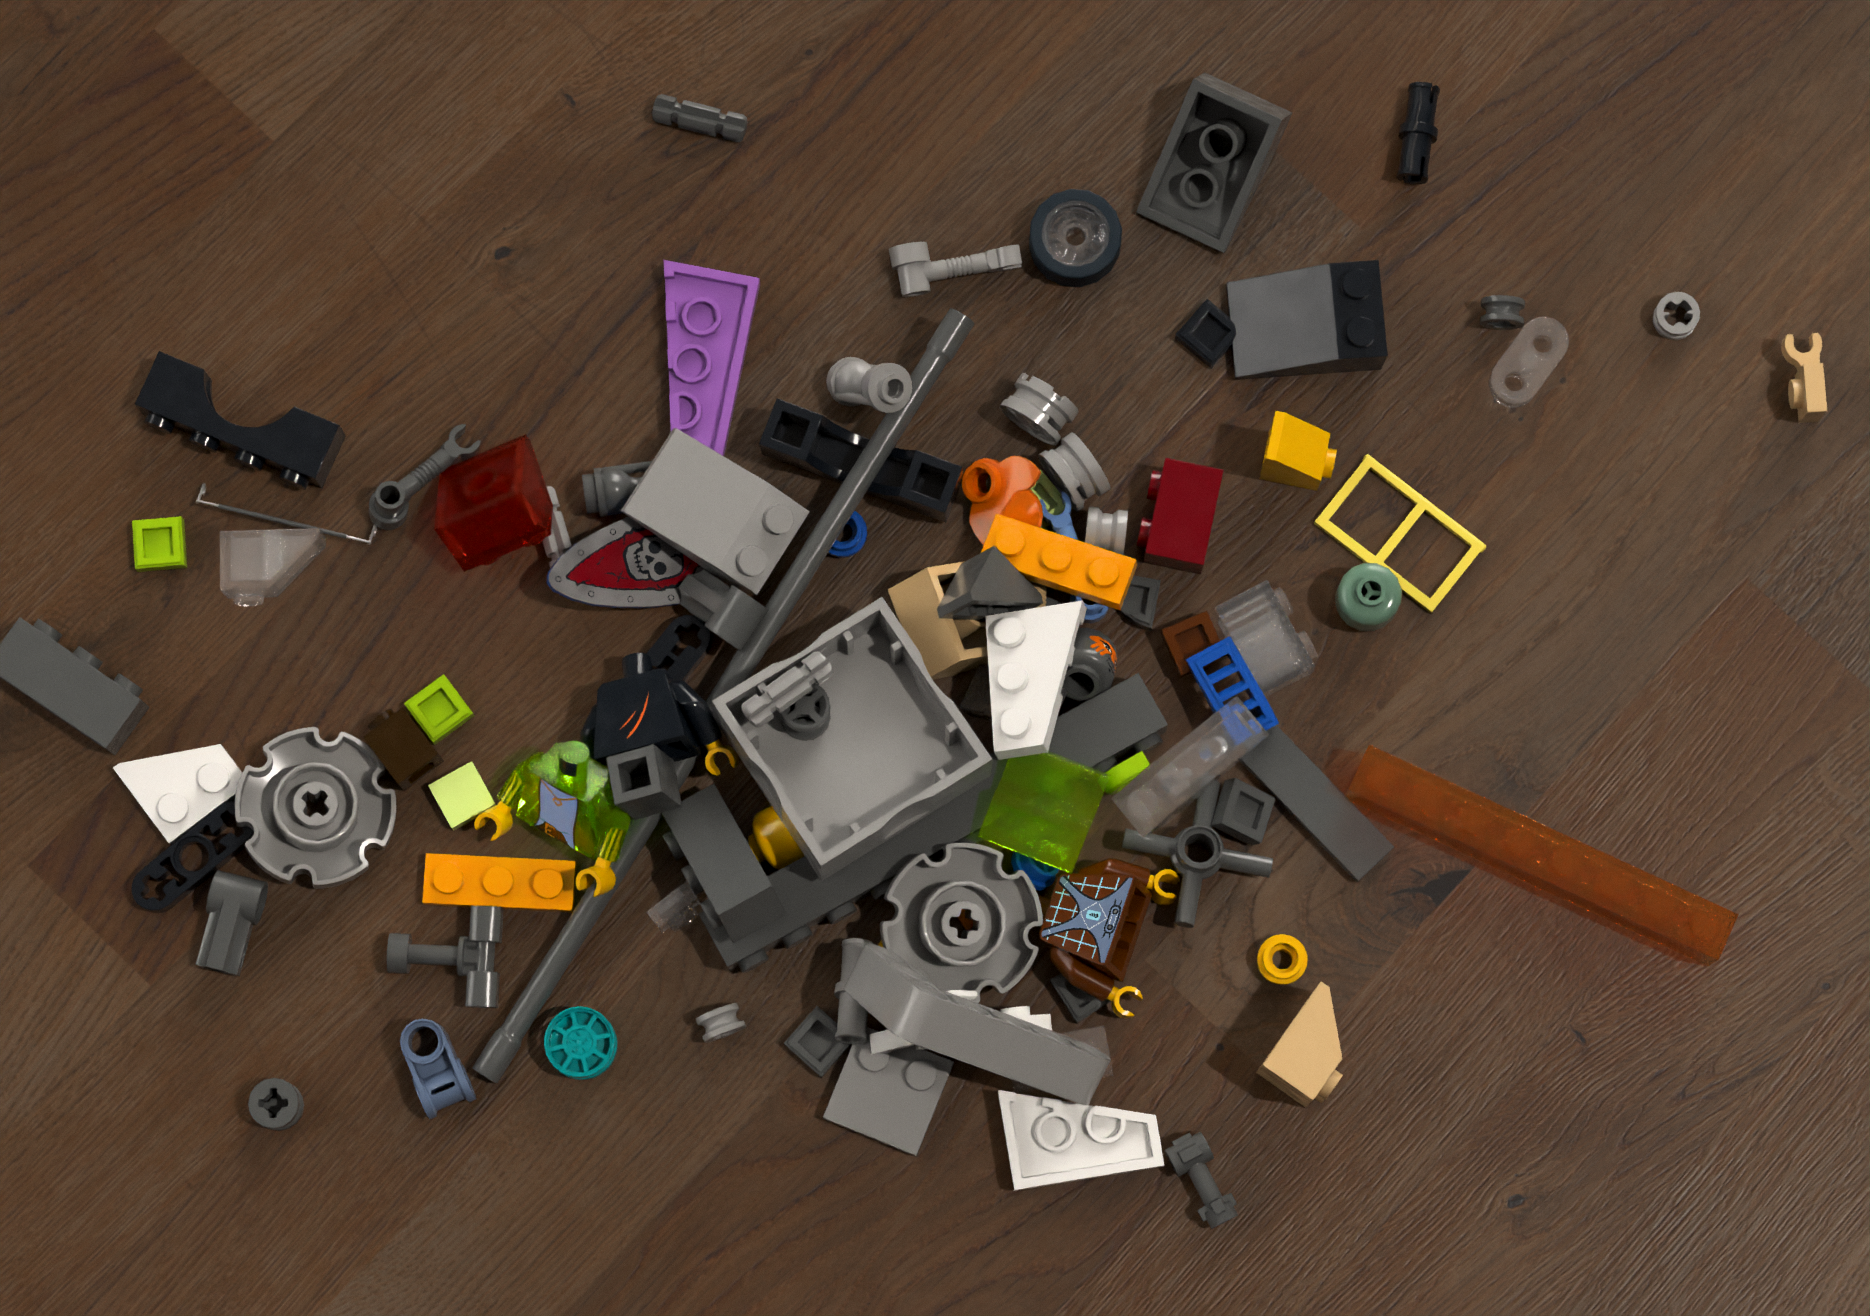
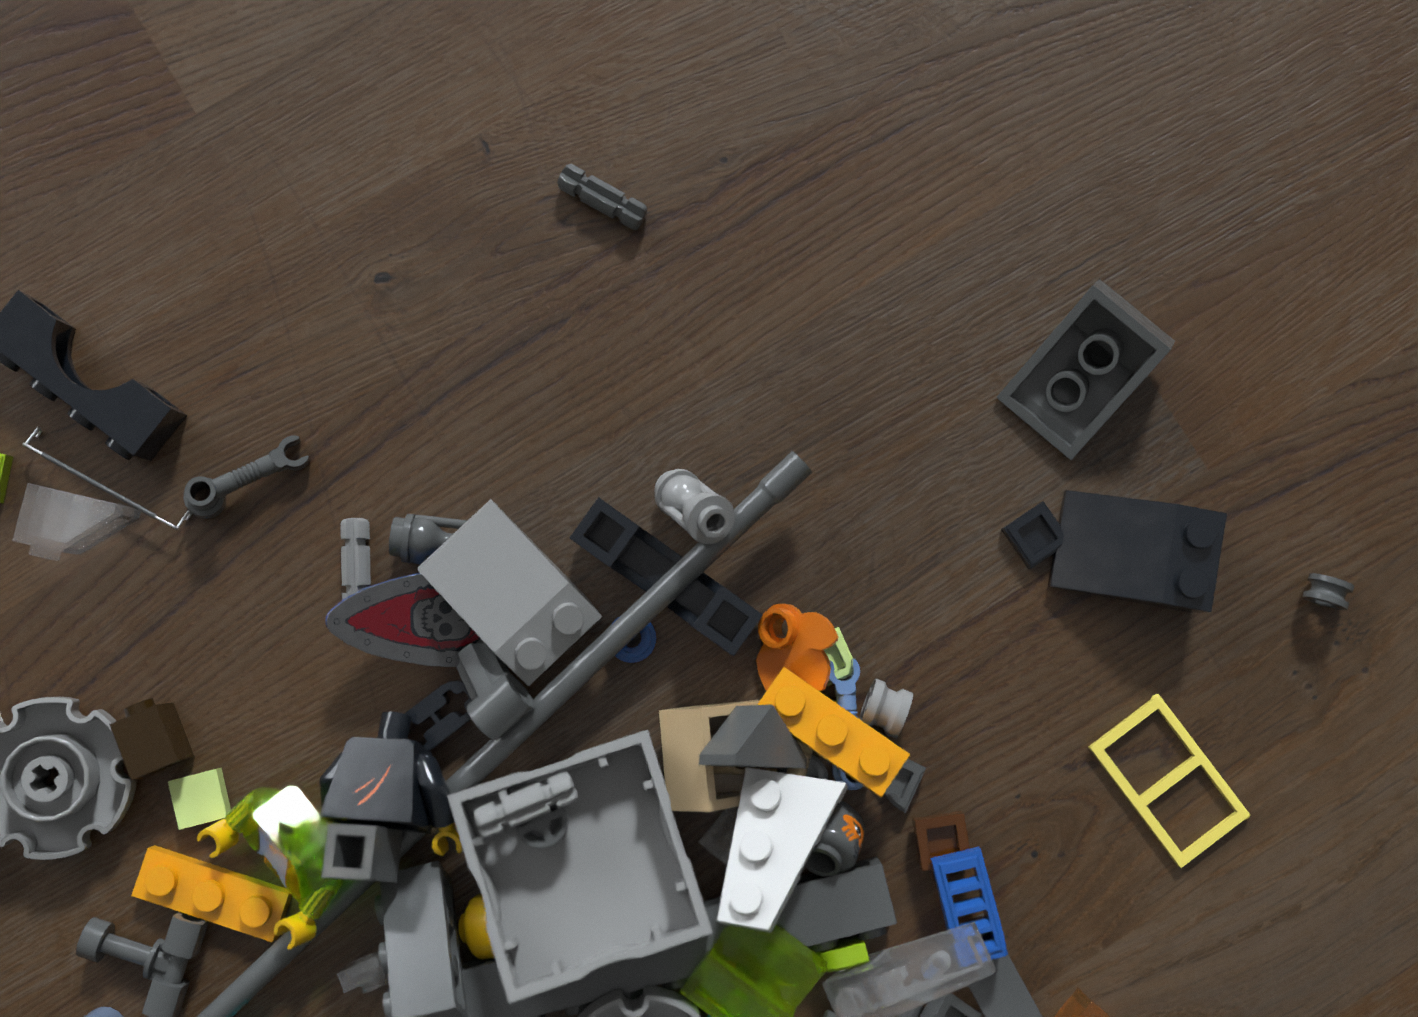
camera: 15 degrees right, 5 degrees up
lime tile [404,674,475,745] -> none
clear red slope [434,434,553,572] -> none
medium lavender wing [664,260,760,456] -> none
light grey brick [889,242,1022,297] -> none
light grey wheel [999,373,1079,445] -> none
wheel [1029,189,1122,287] -> none
light grey wheel [1038,432,1111,512] -> none
dark red brick [1136,458,1224,574] -> none
clear brick [1212,580,1317,697] -> none
yellow slope [1260,411,1337,491] -> none
sand green head [1335,563,1402,631] -> none
black pin [1396,82,1440,184] -> none
clear plate [1489,317,1569,408] -> none

